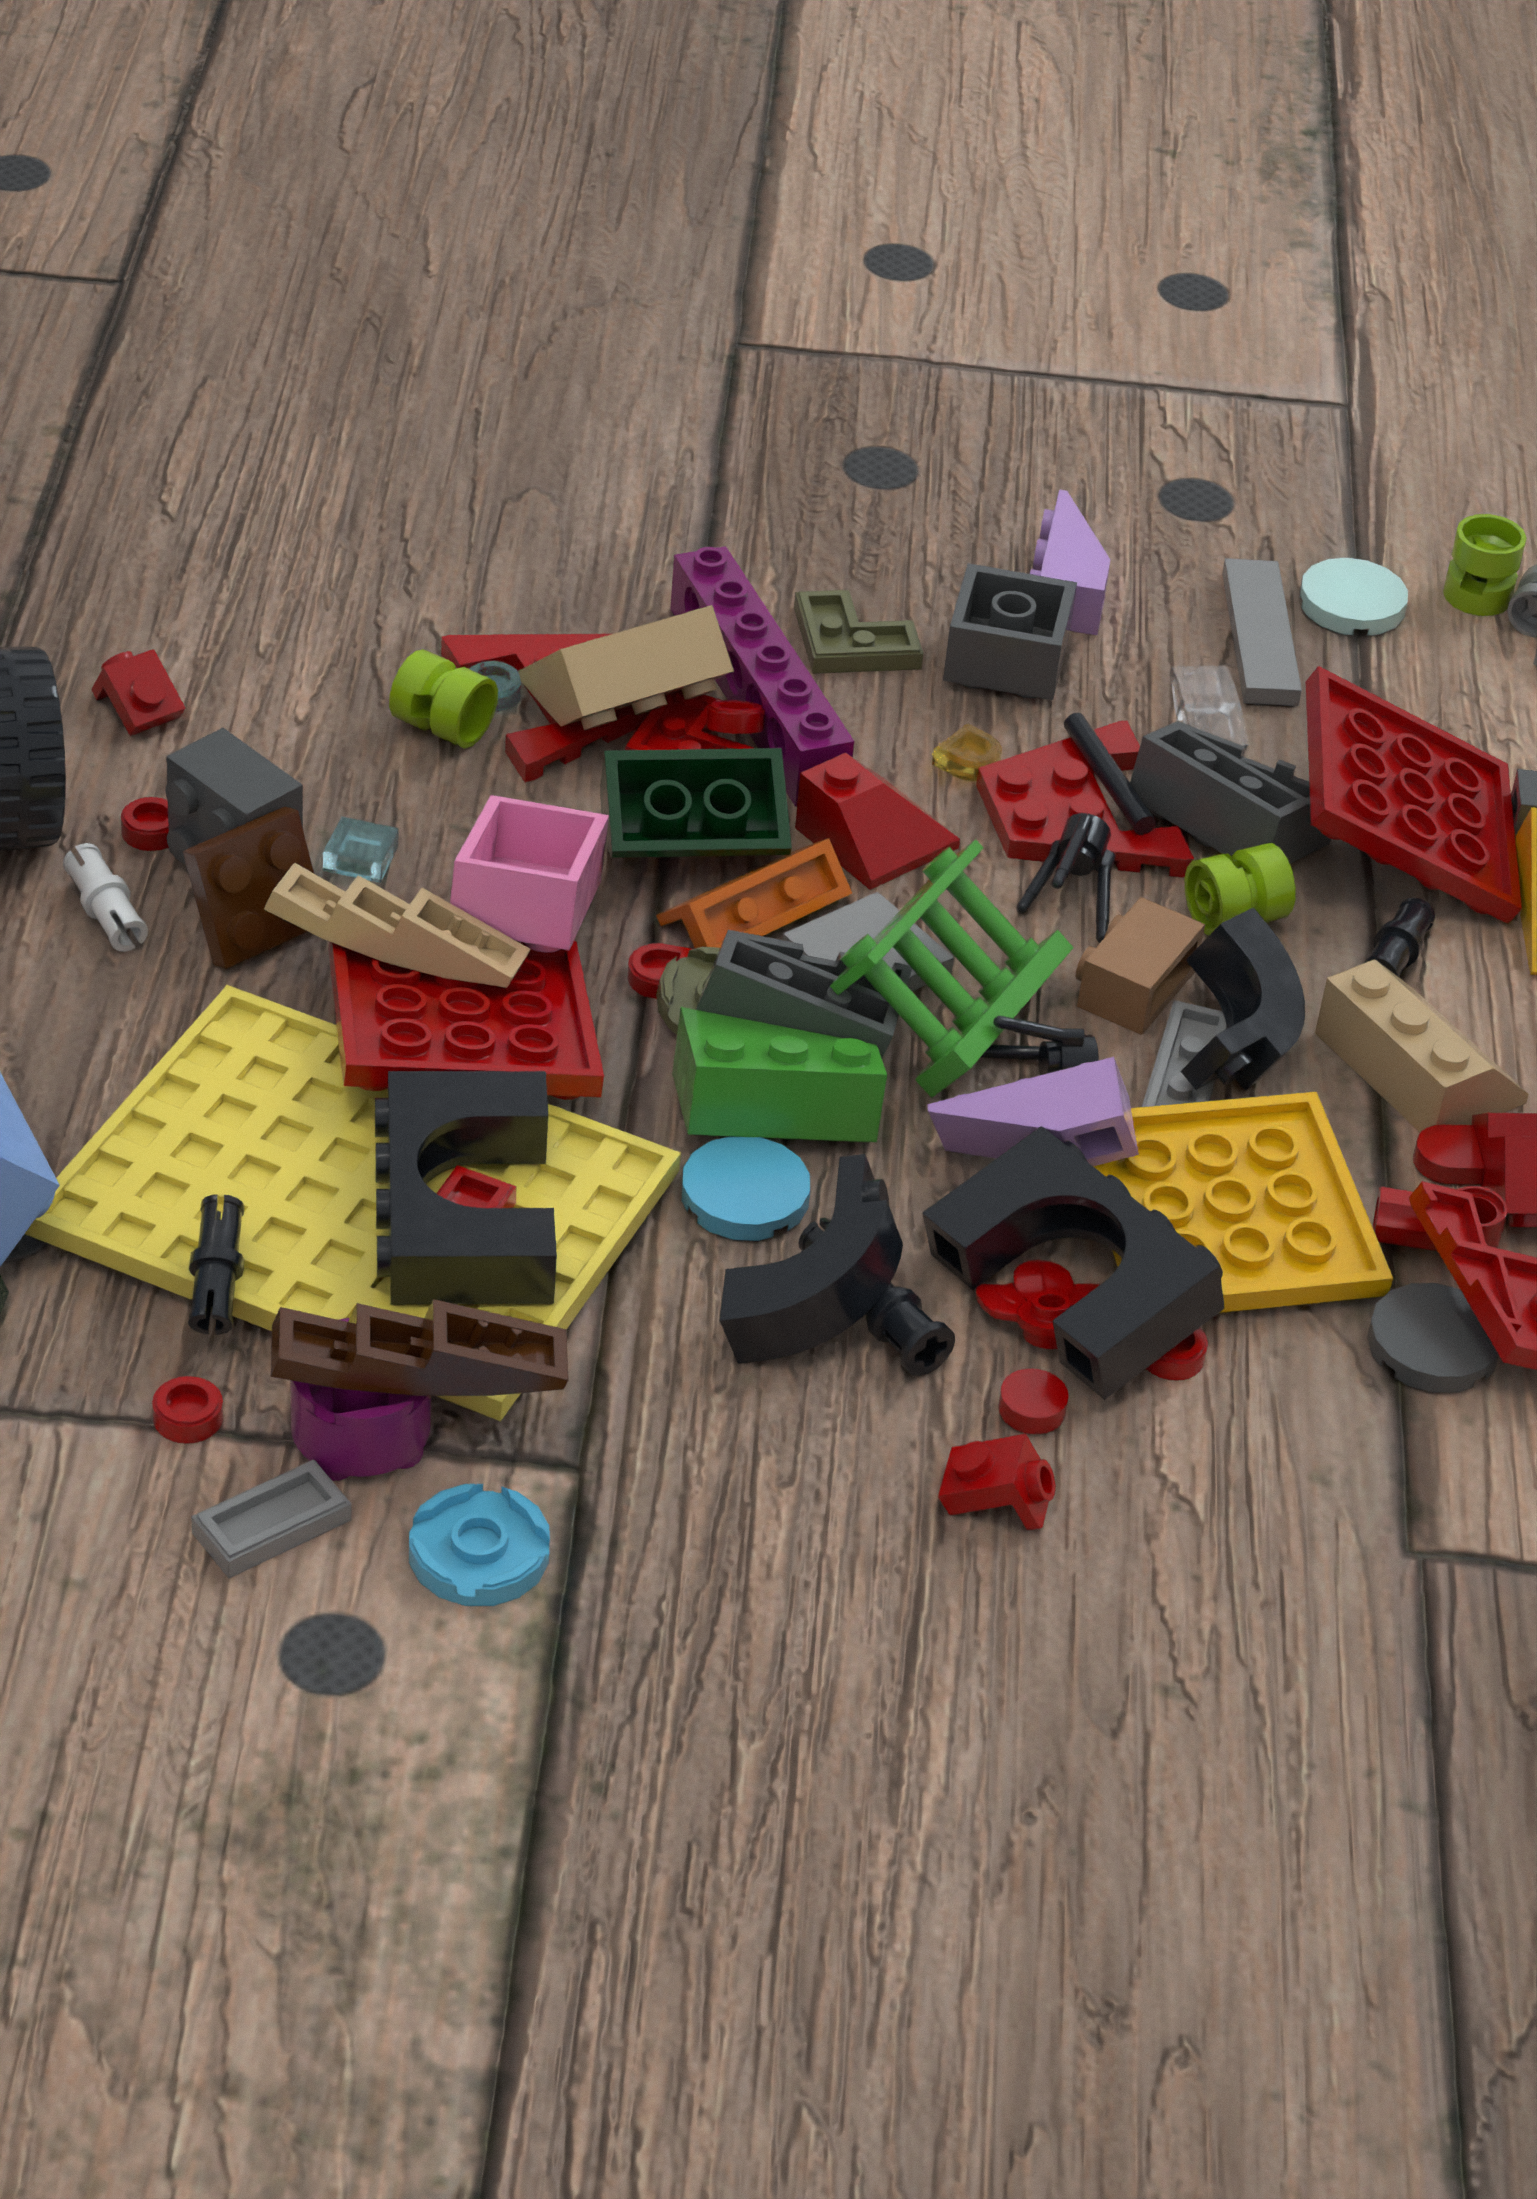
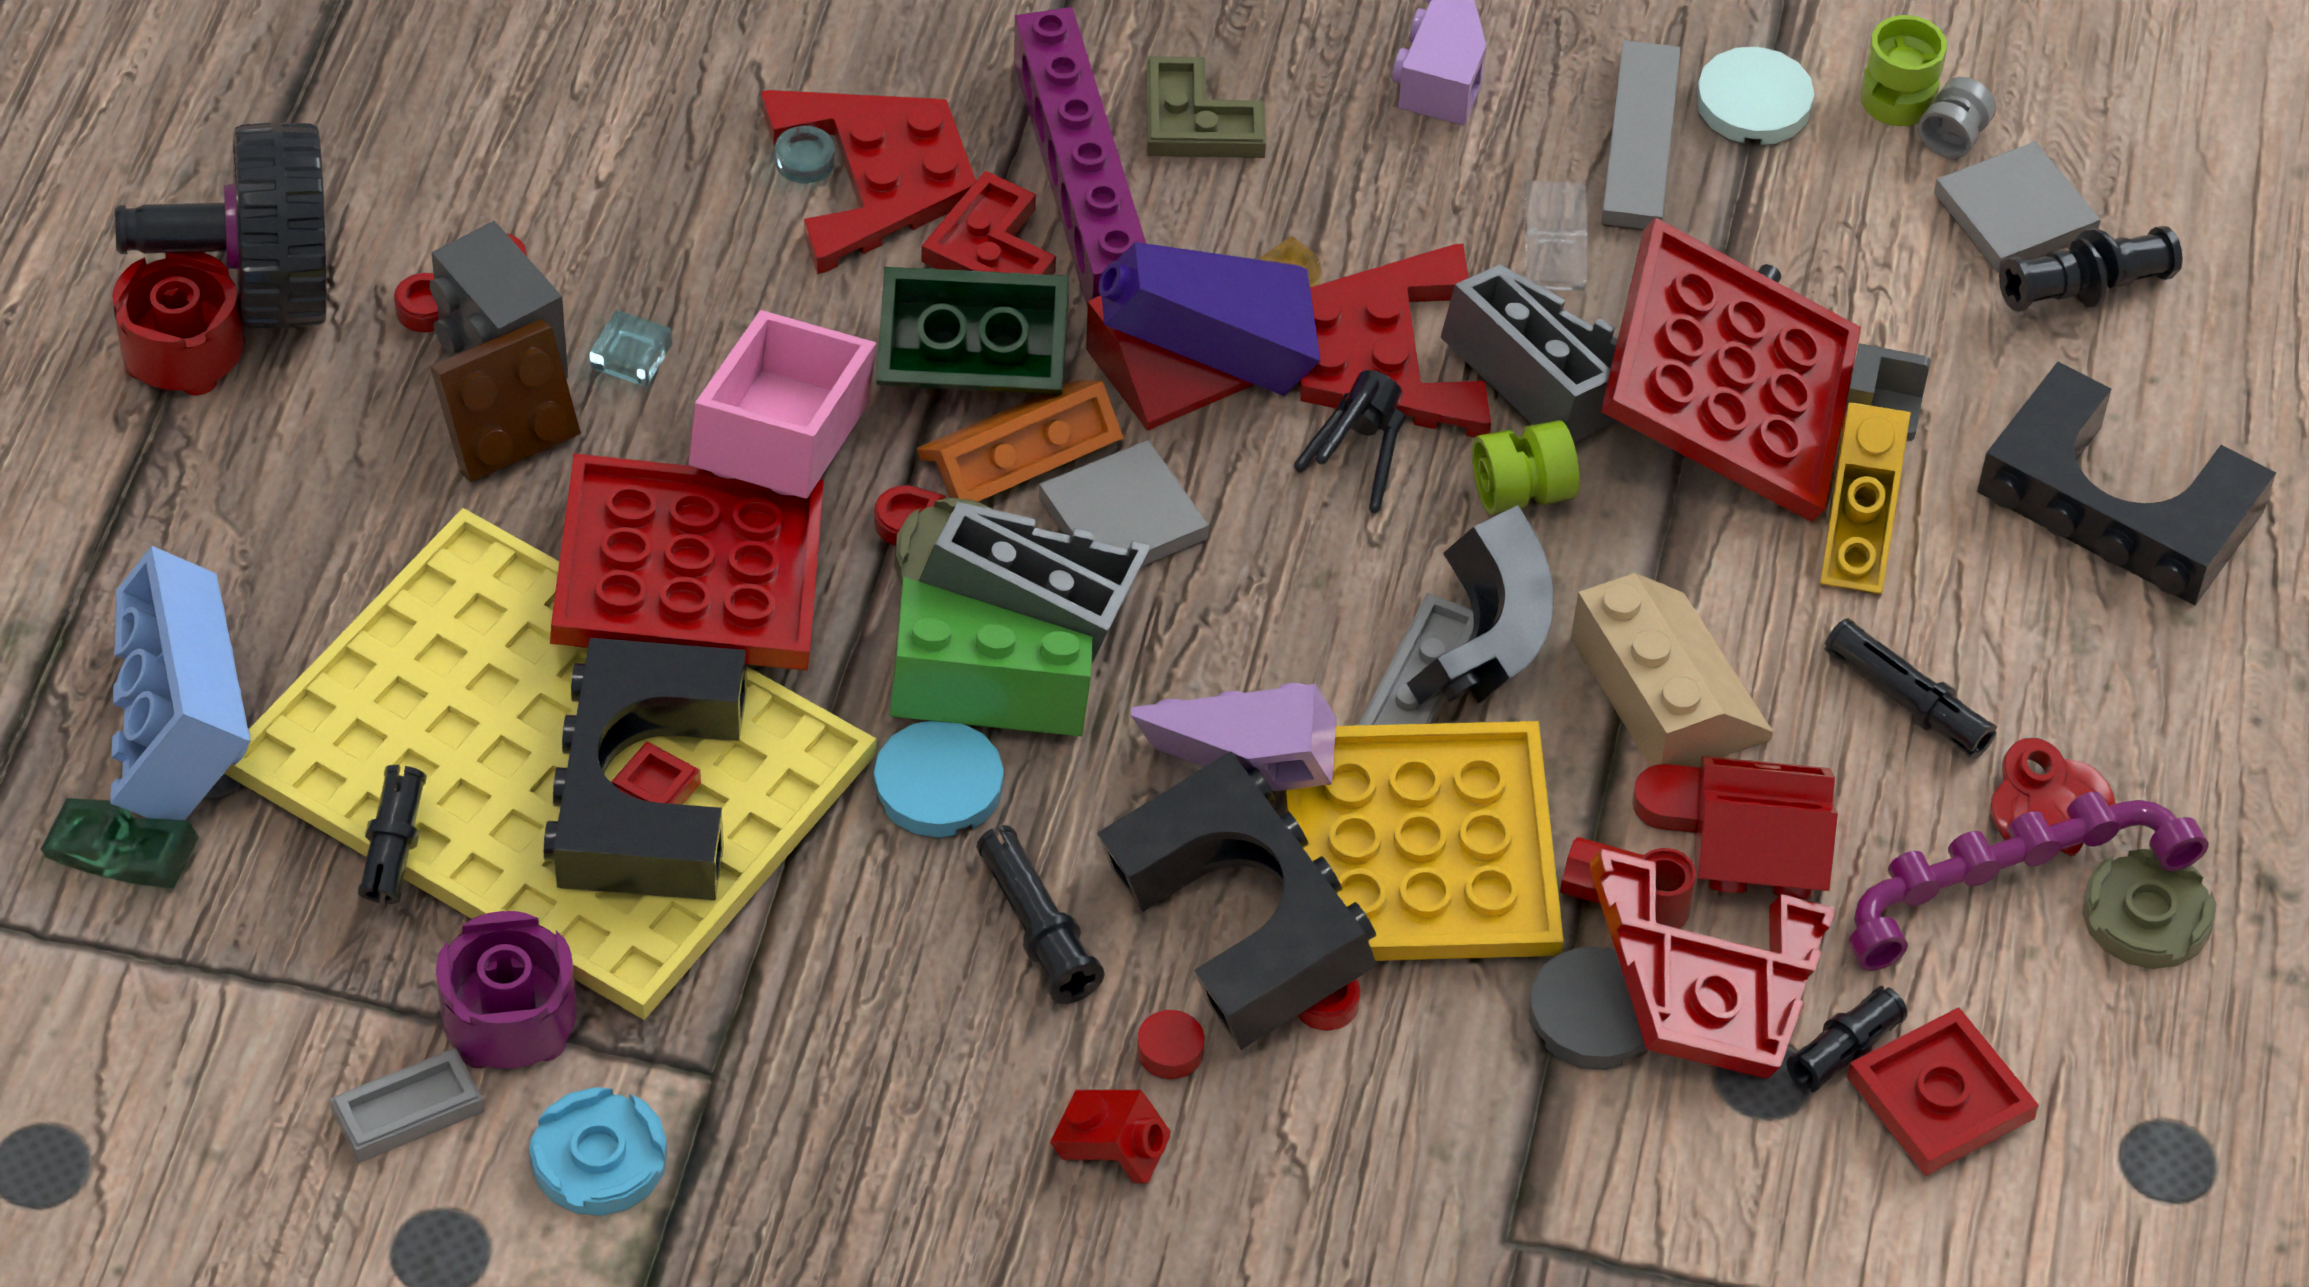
camera: 10 degrees right, 10 degrees up
white pin [63,843,148,952] -> none
red bracket [91,649,186,736] -> none
red tile [152,1376,223,1444] -> none
tan slope [264,863,531,988] -> none
reddish brown slope [270,1299,569,1396] -> none
lime wheel [389,649,498,749] -> none
tan slope [518,605,734,731] -> none
red tile [707,700,765,734] -> none
black arch [719,1154,903,1364] -> none
bright green fence [830,839,1074,1098] -> none
dark grey brick [943,563,1077,700] -> none
red plate [976,1259,1100,1349] -> none
black plant [980,1016,1099,1075] -> none
black bar [1064,713,1156,835] -> none
medium nougat piece [1075,897,1205,1035] -> none
black pin [1364,897,1435,977] -> none
none -> dark purple slope [1099,242,1320,396]

